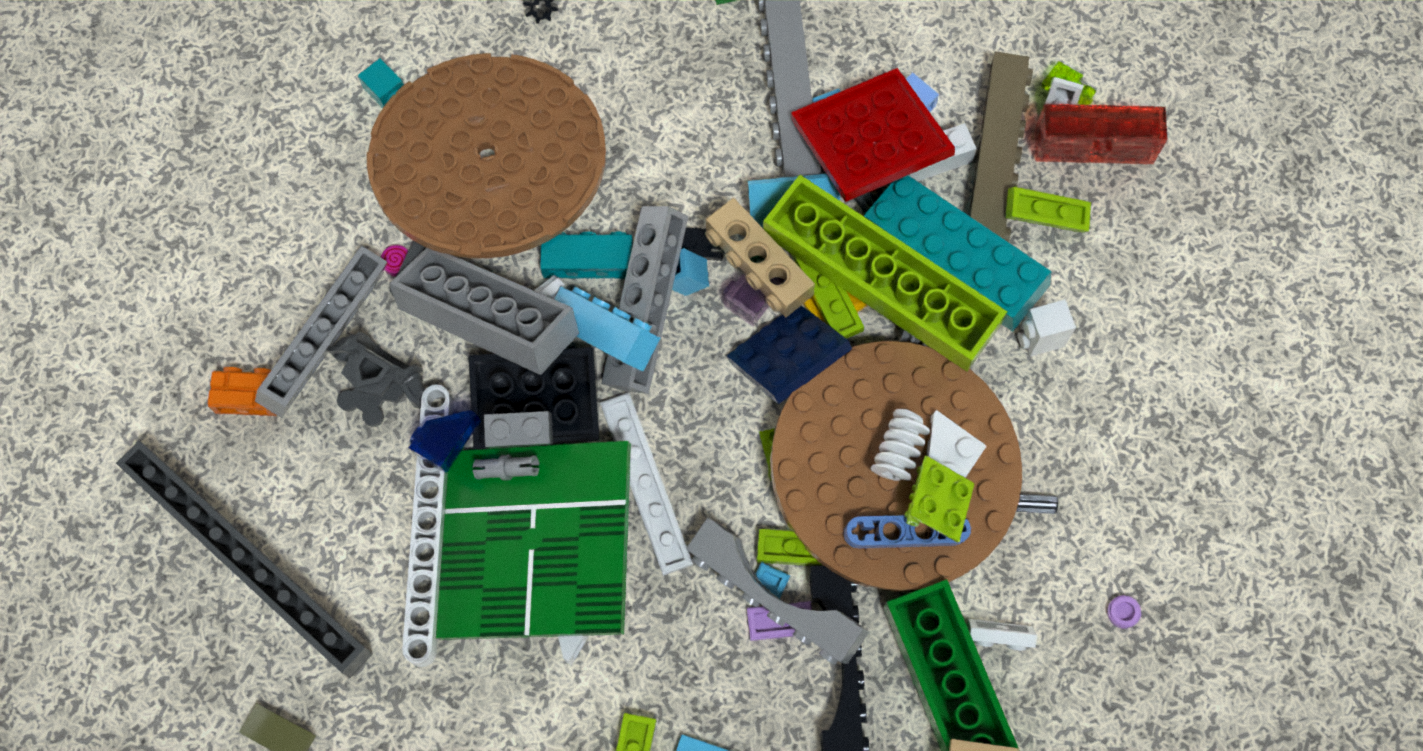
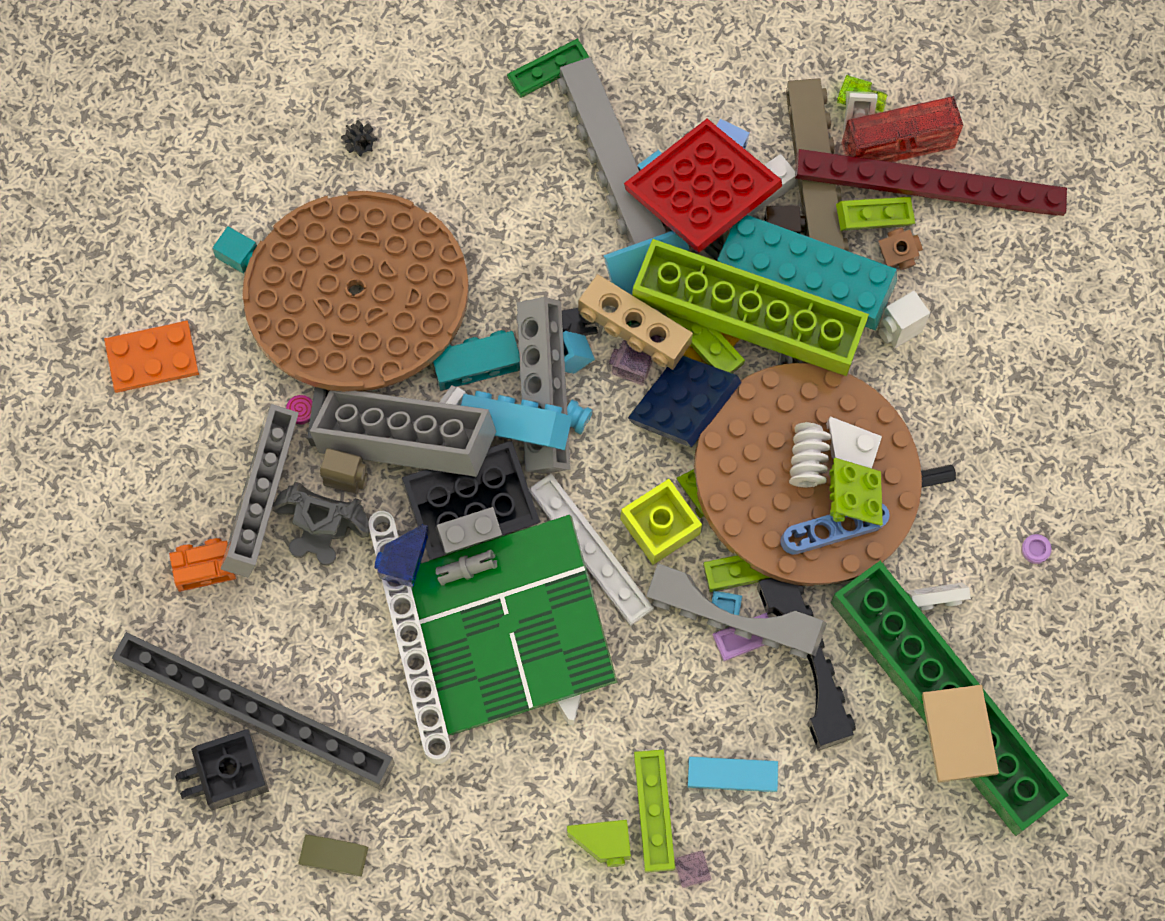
camera: 20 degrees left, 0 degrees up
none -> orange plate [104,320,199,393]
none -> black hinge [175,729,270,811]
none -> dark tan brick [320,448,368,494]
none -> medium azure wheel [567,399,593,435]
none -> neon yellow brick [620,479,702,565]
none -> dark brown brick [764,205,805,234]
none -> dark red plate [795,149,1067,216]
none -> medium nougat brick [878,228,923,270]

